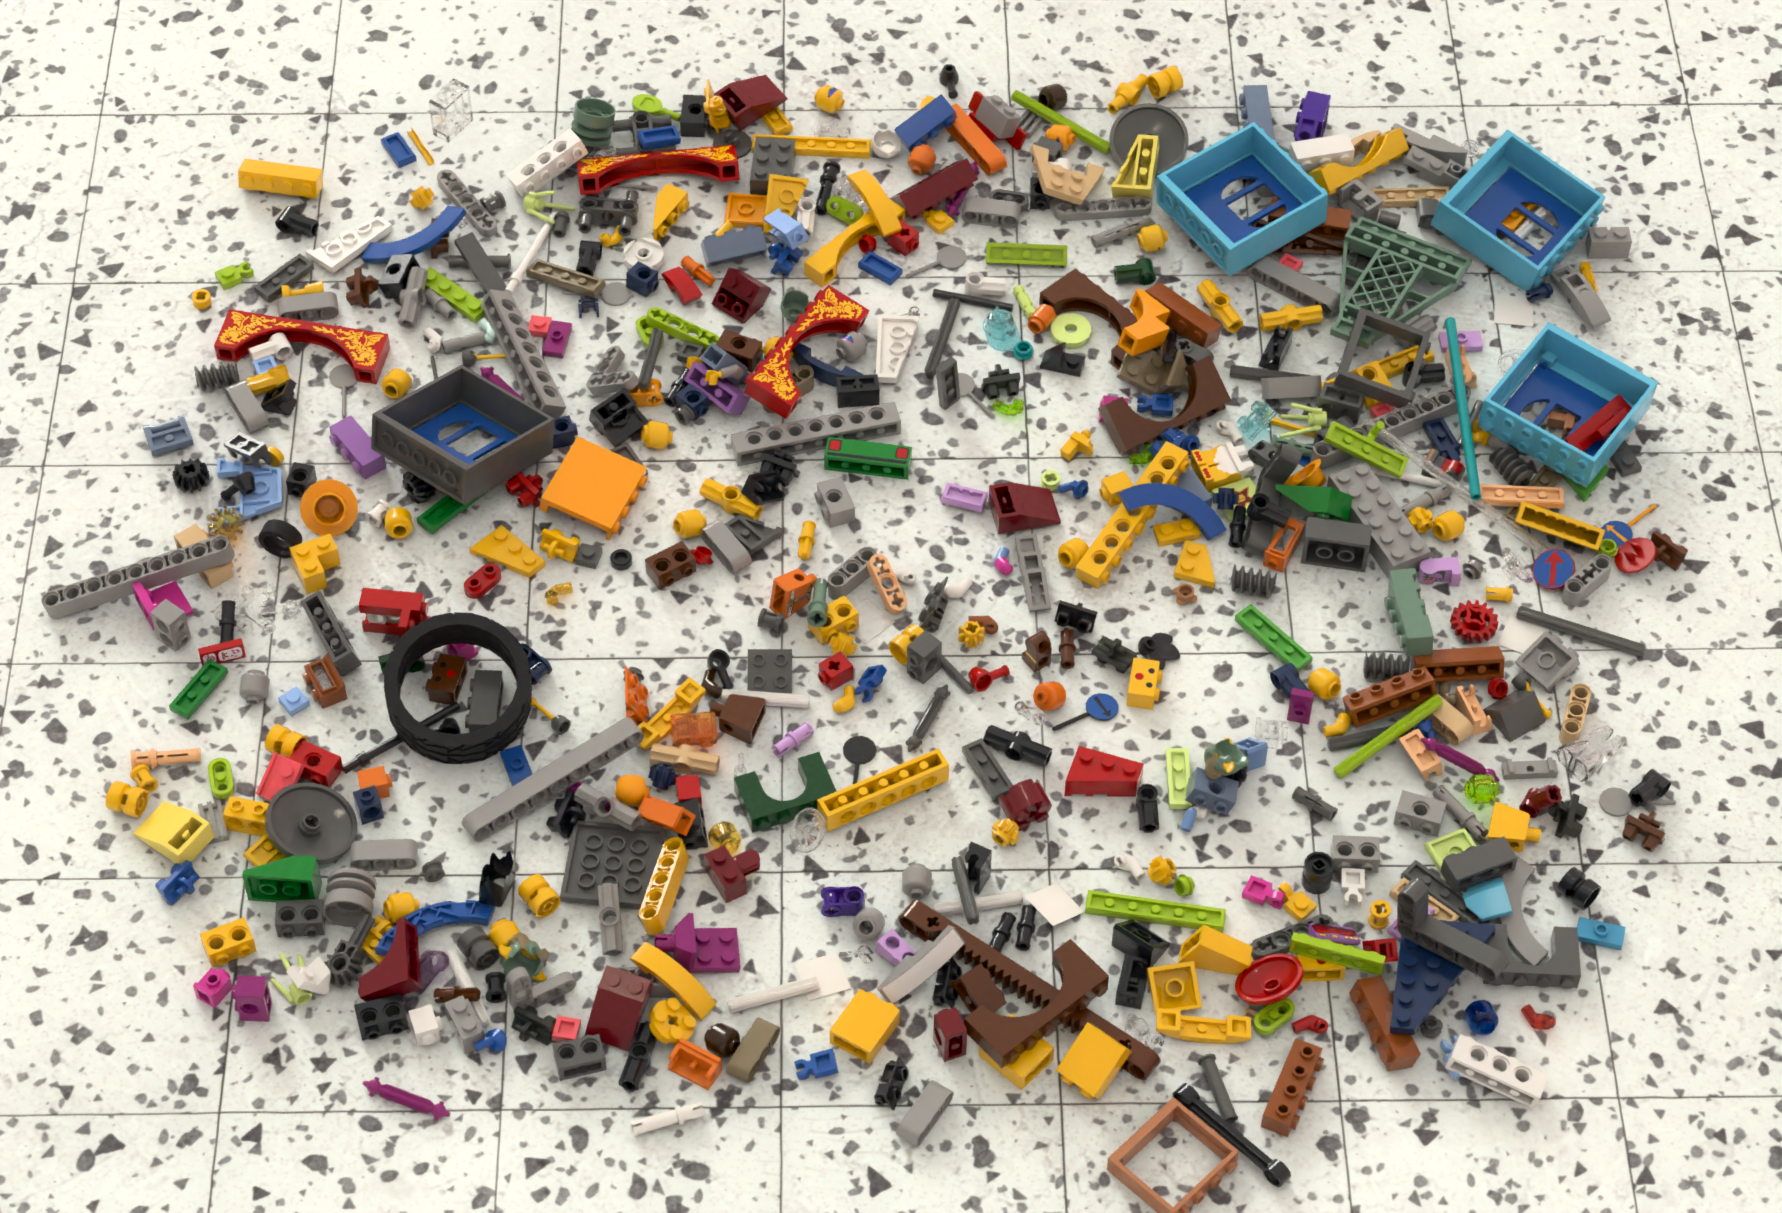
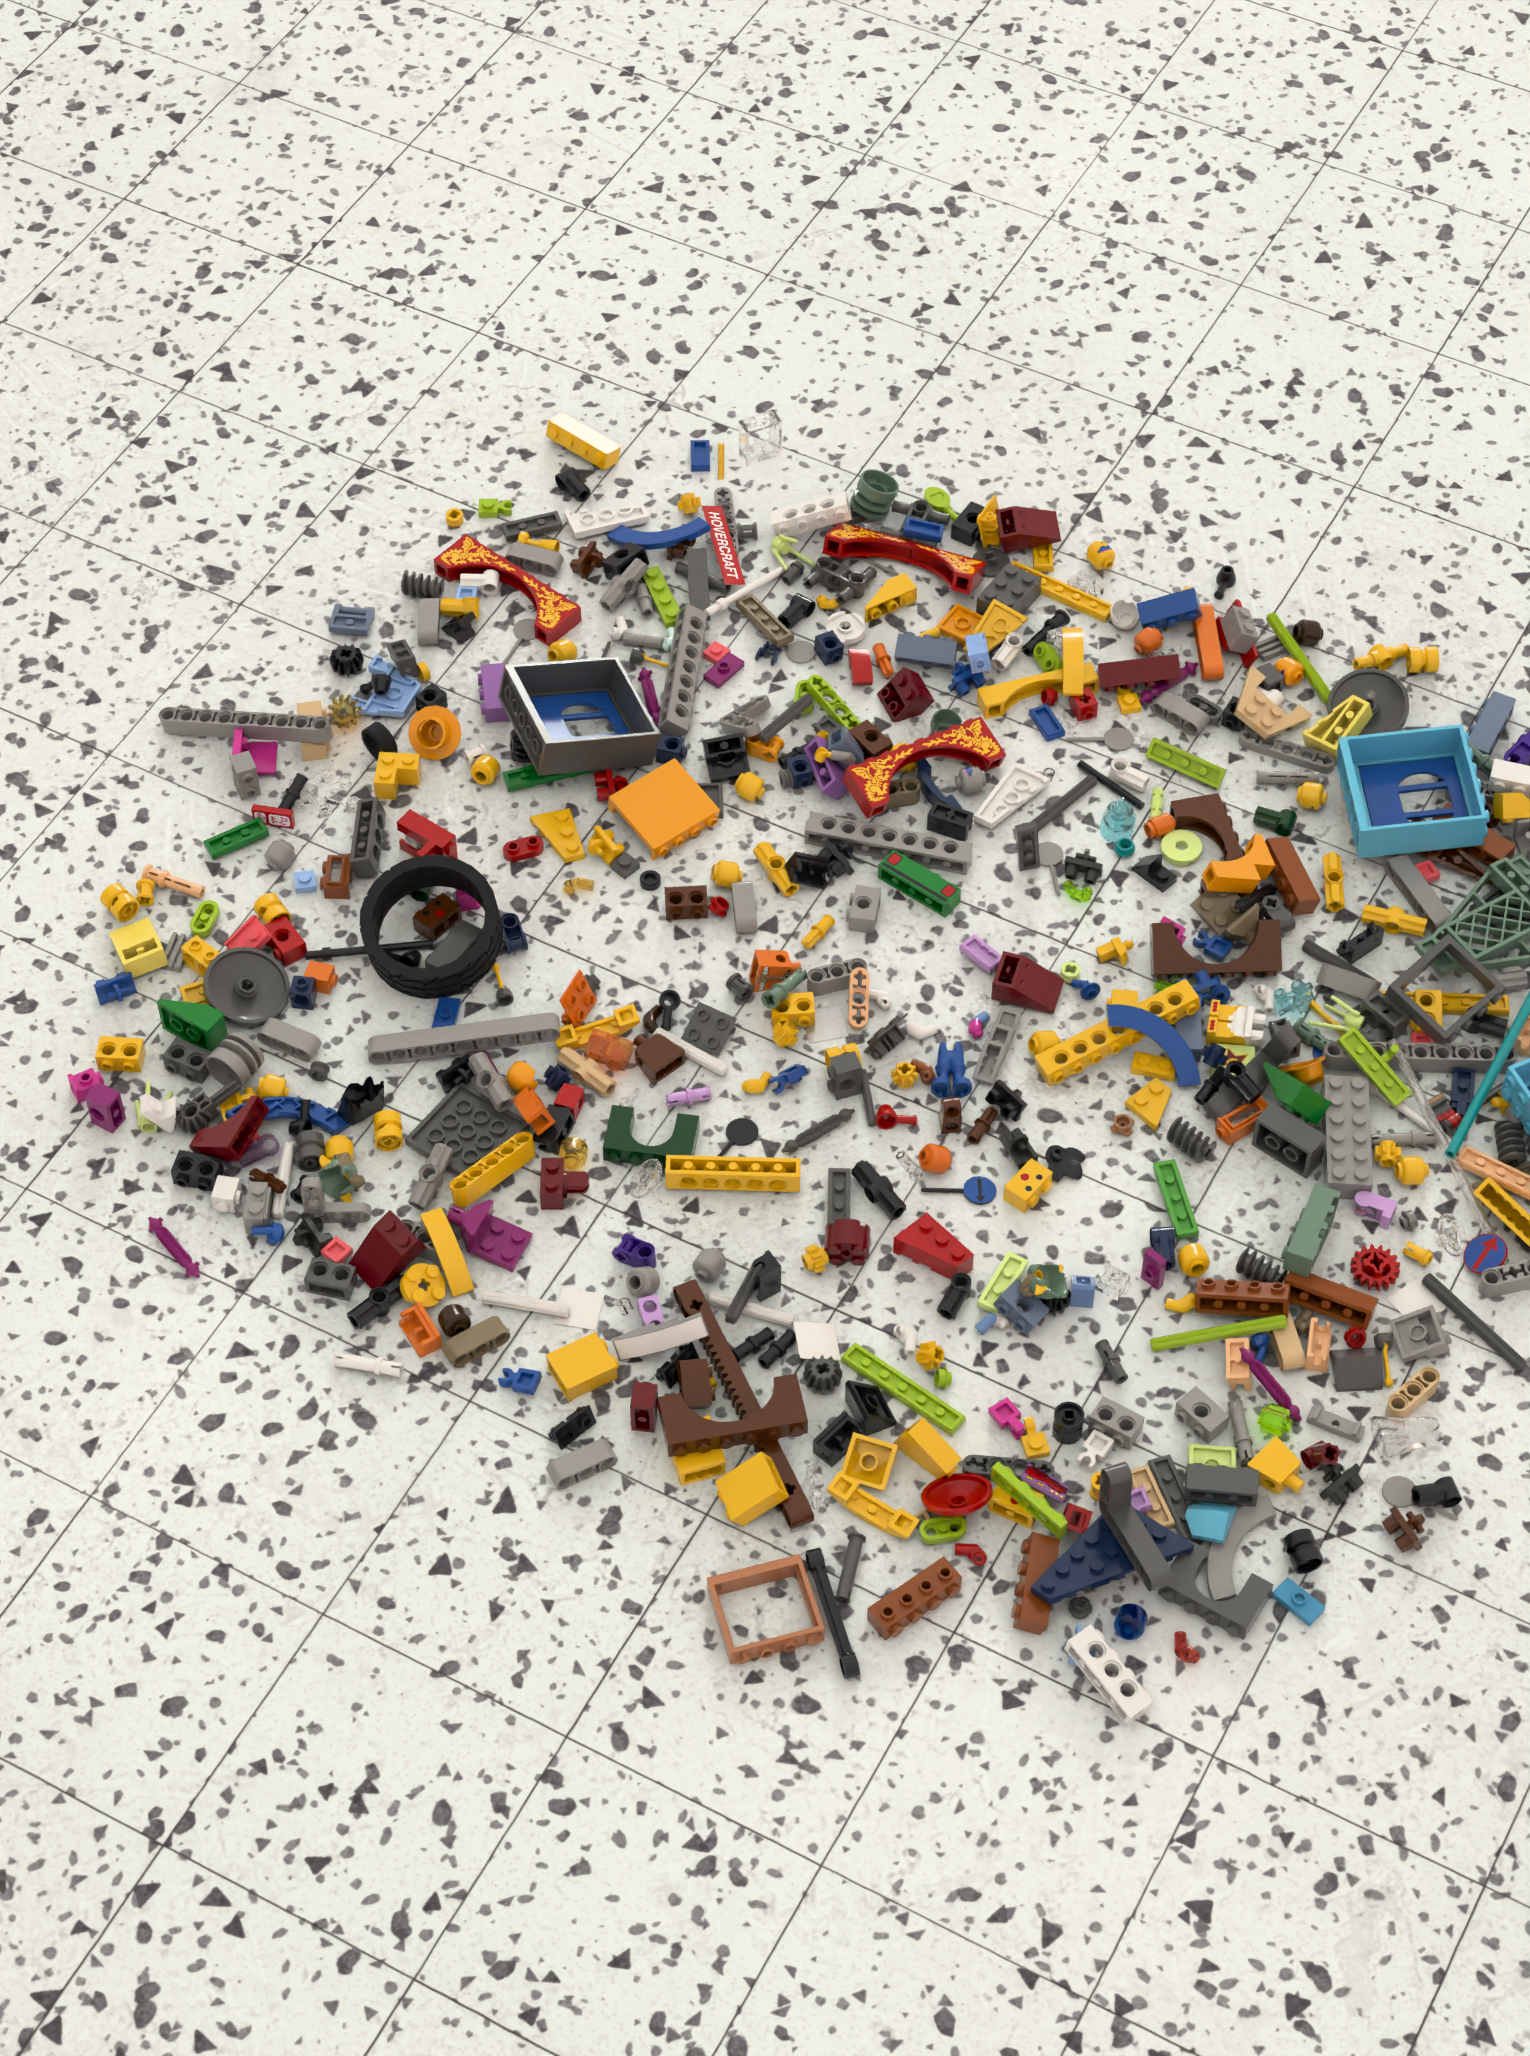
camera: 30 degrees right, 0 degrees up
dark grey wing [725,514,783,555] -> none
red brick [818,651,853,691] -> none
dark grey axle [1327,726,1414,751] -> none
none -> black bar [288,1099,312,1137]
none -> sticker [702,506,746,585]
none -> dark grey gear [803,1355,843,1395]
none -> blue piece [931,1042,972,1098]

